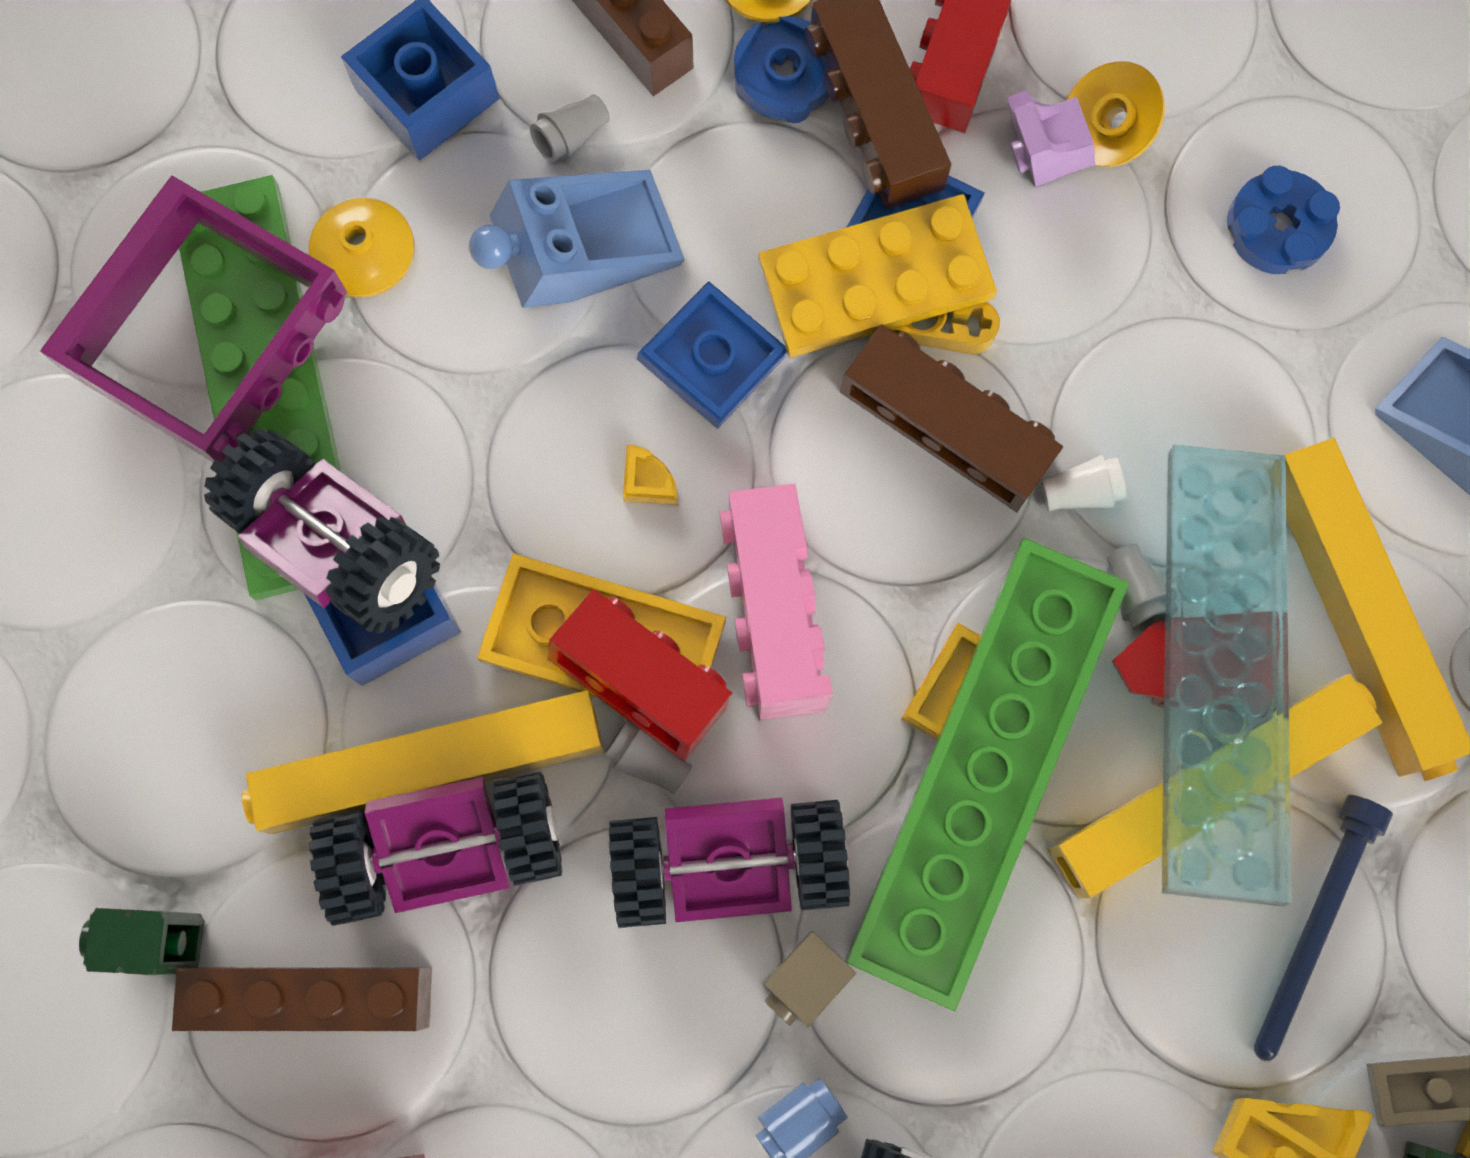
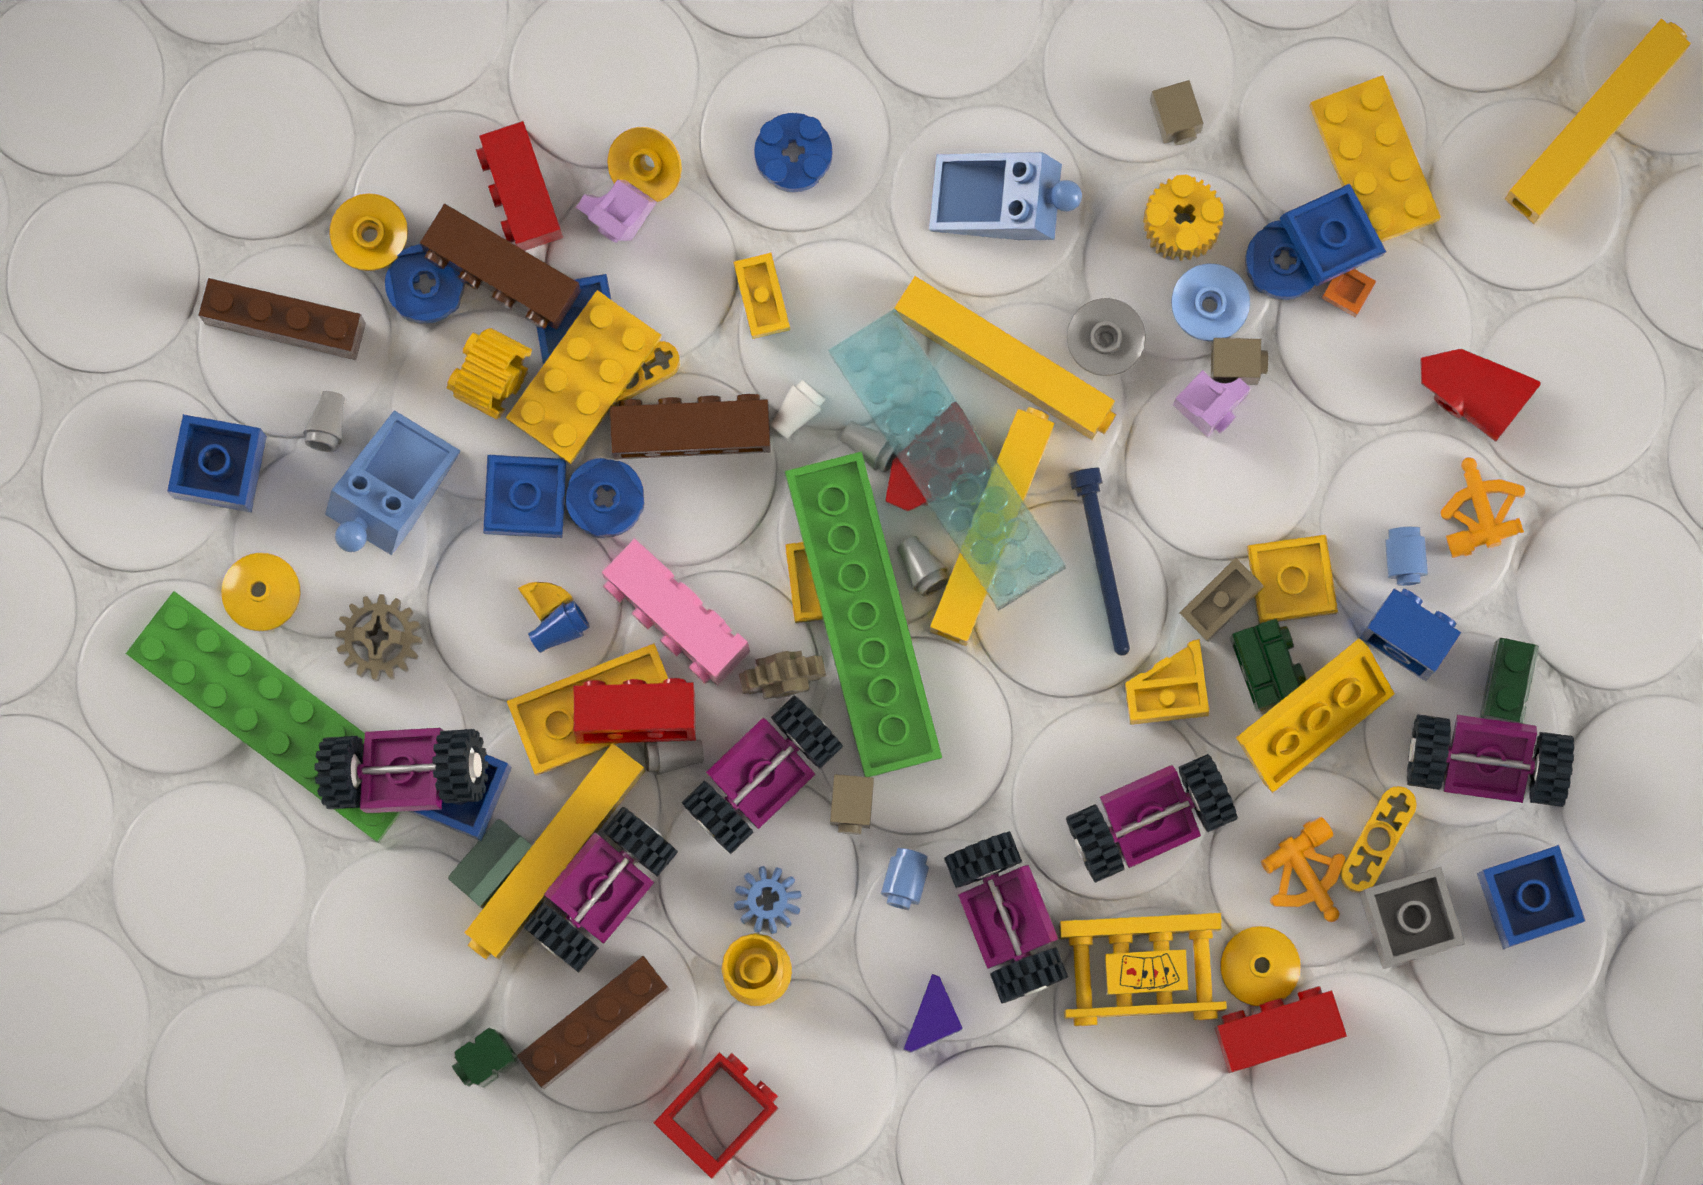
camera: 35 degrees left, 5 degrees up
magenta window [40,175,348,463] -> none
none -> dark tan gear [335,594,423,681]
none -> yellow brick [447,328,532,419]
none -> sand green panel [448,819,532,909]
none -> blue cone [528,601,590,653]
none -> blue plate [566,458,644,538]
none -> yellow piece [721,933,792,1006]
none -> yellow plate [733,253,790,339]
none -> medium blue gear [734,866,802,934]
none -> dark tan gear [739,651,826,699]
none -> light grey cone [897,536,949,597]

